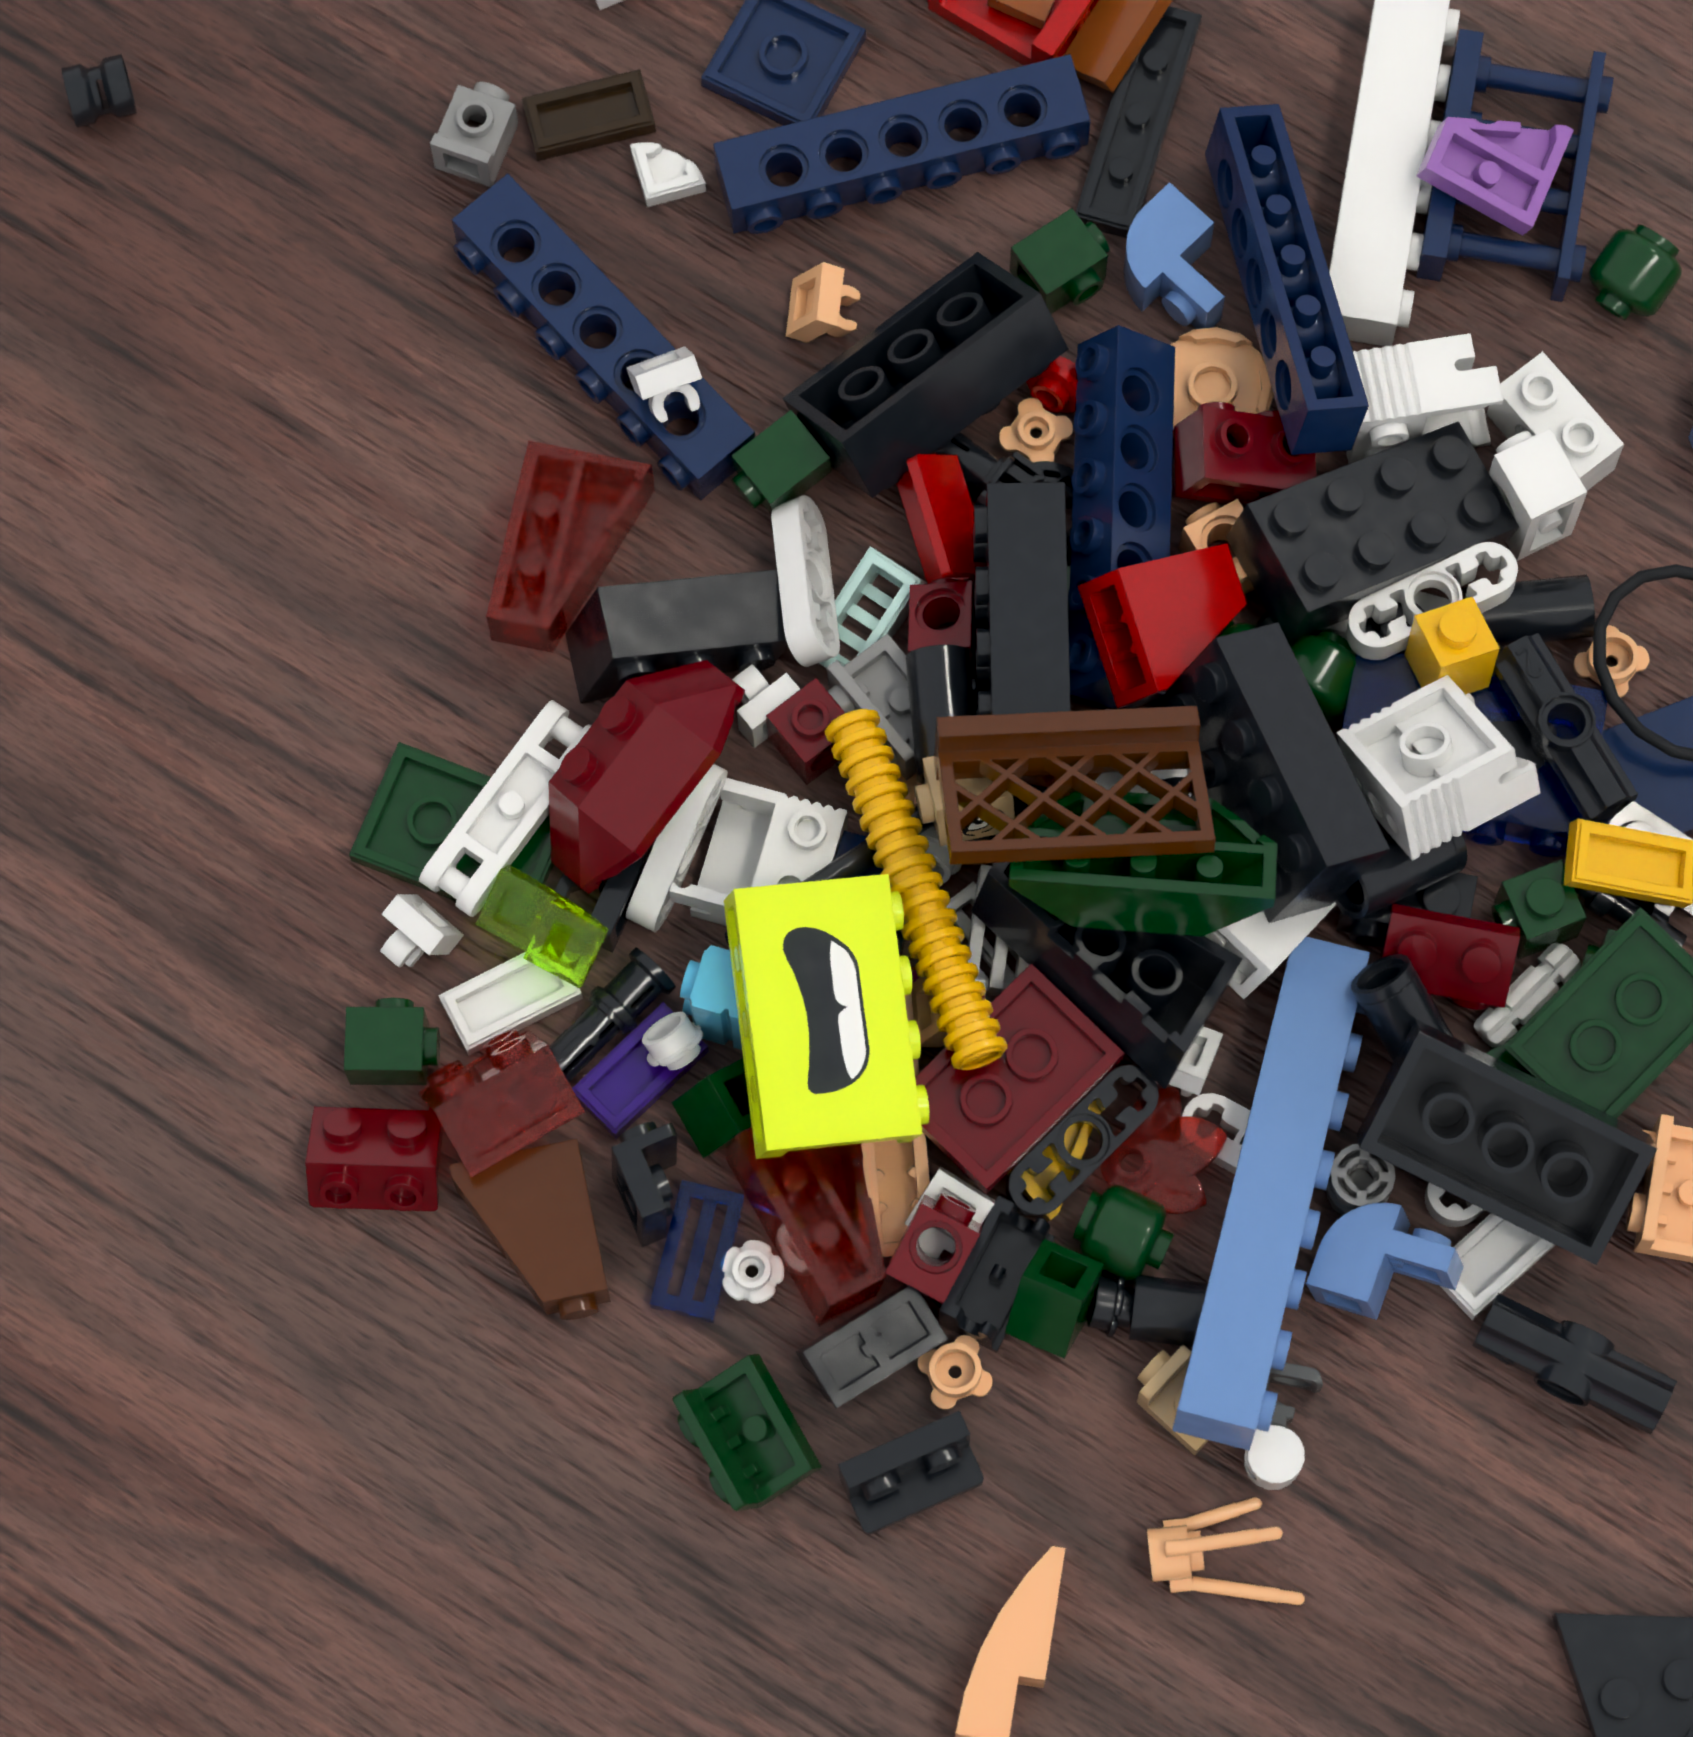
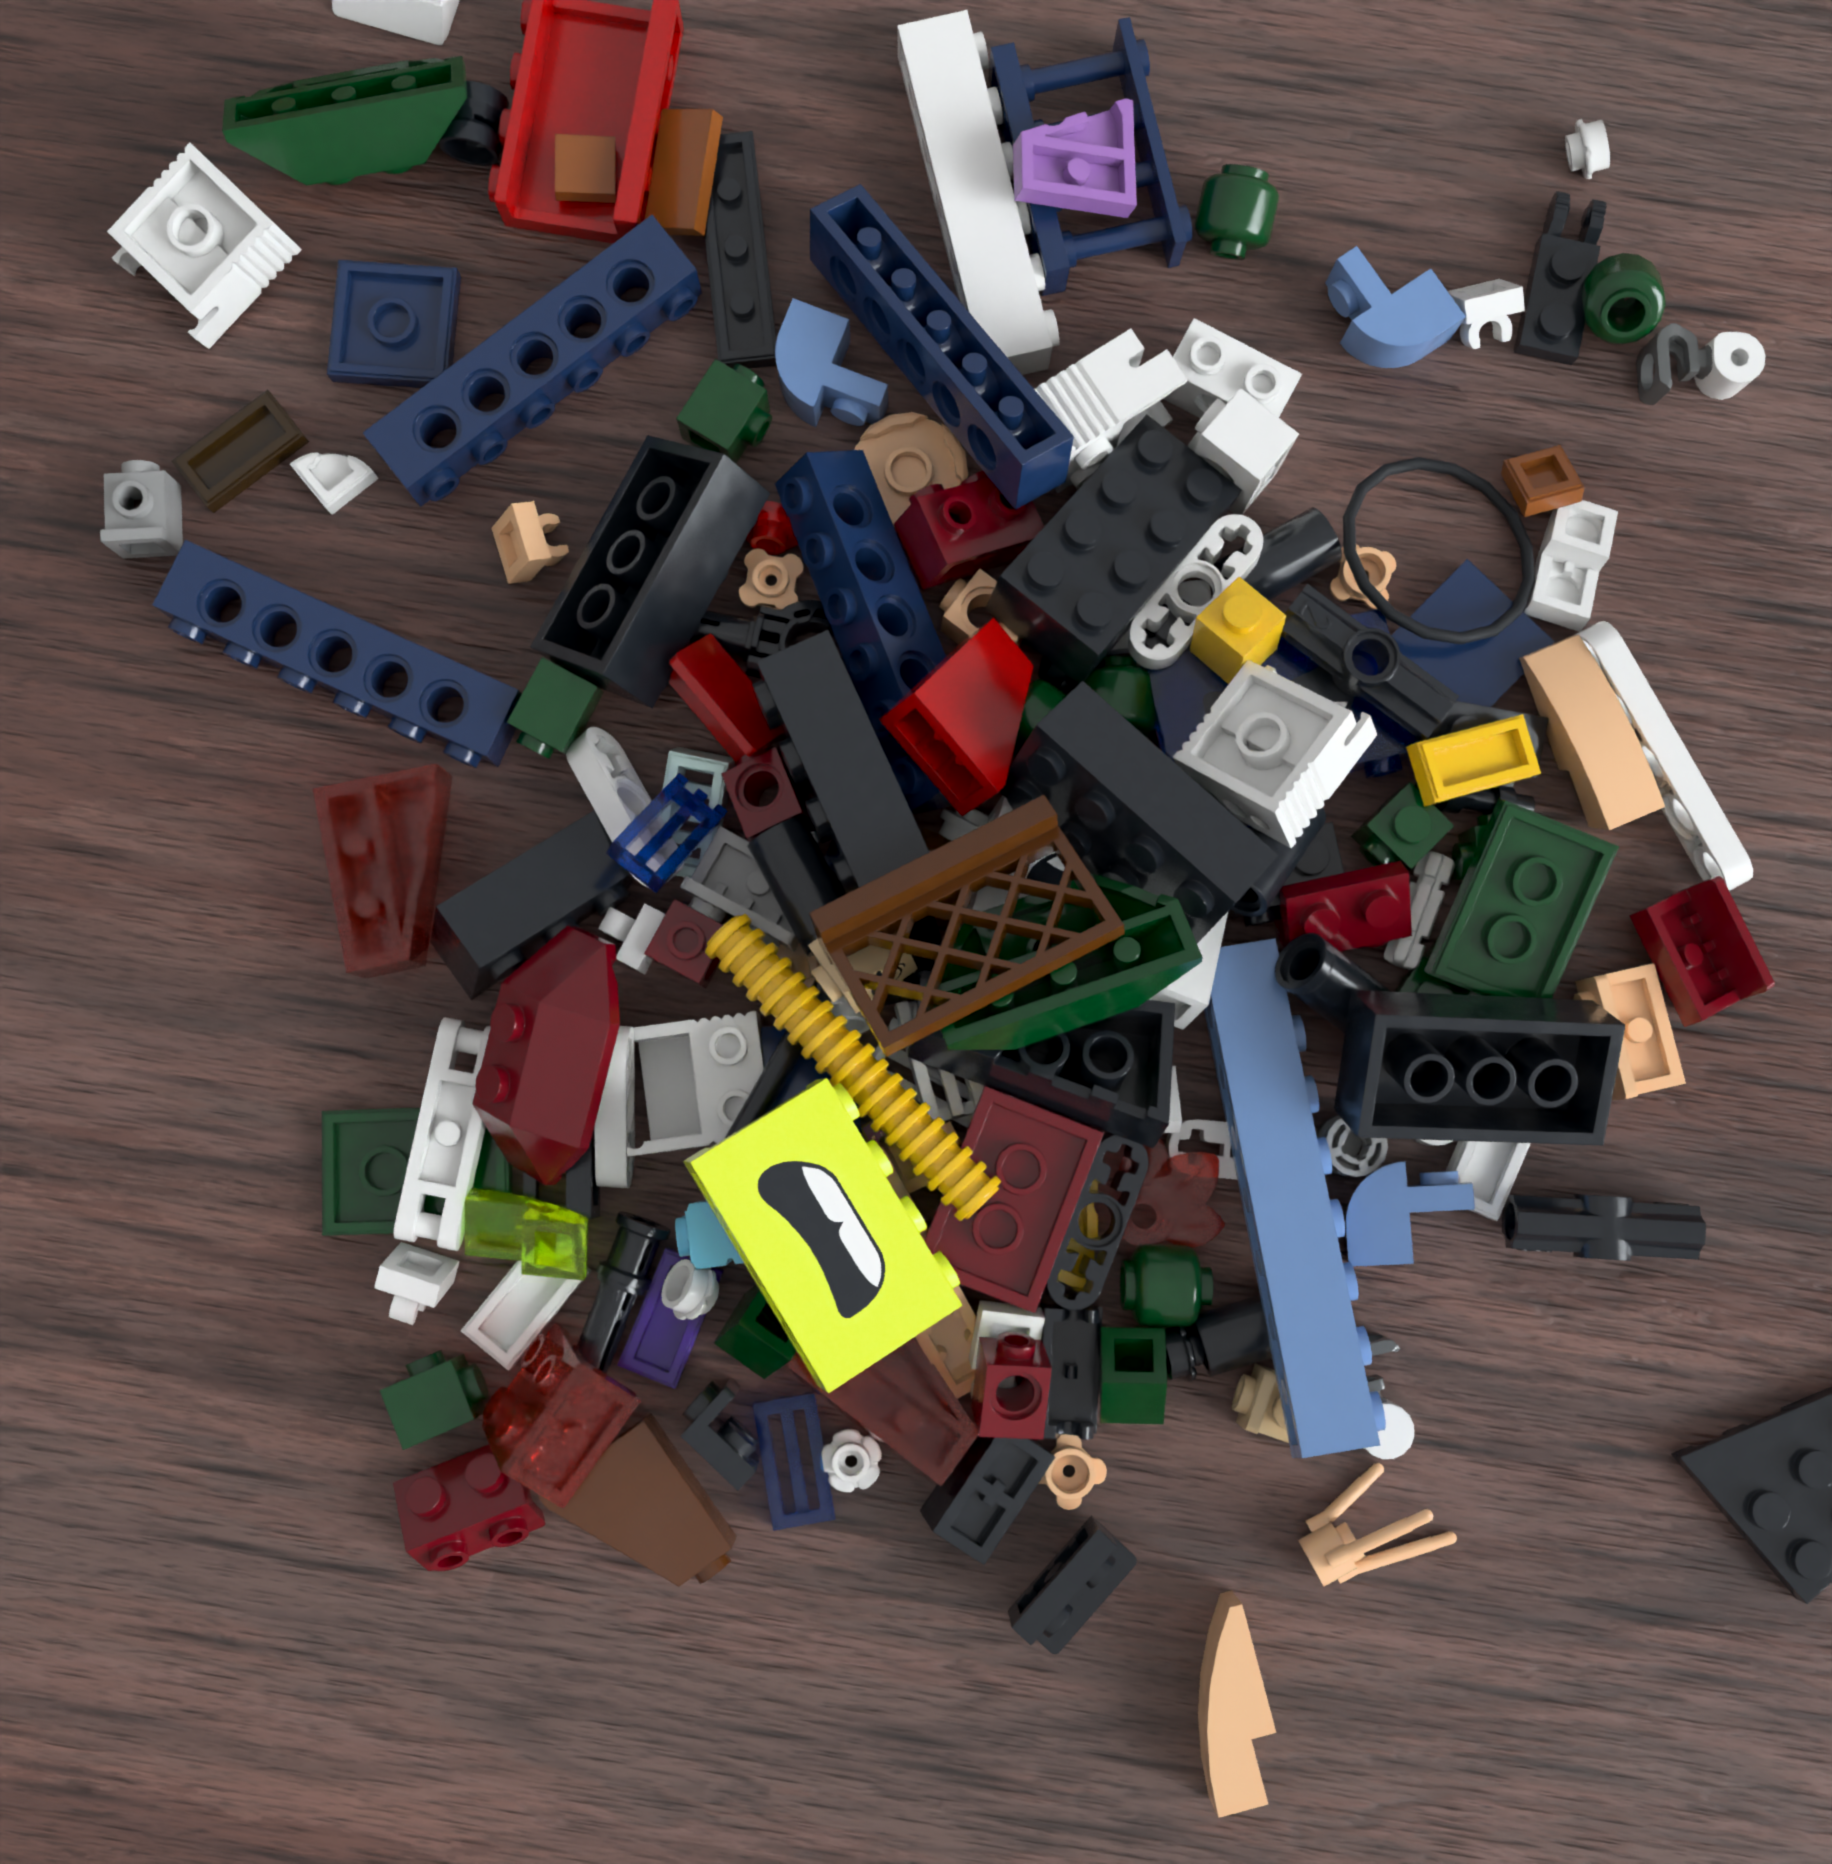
camera: 30 degrees left, 10 degrees up
white tile [626,346,702,423] -> none
dark green bracket [672,1354,822,1511] -> none
none -> clear blue tile [606,773,728,893]

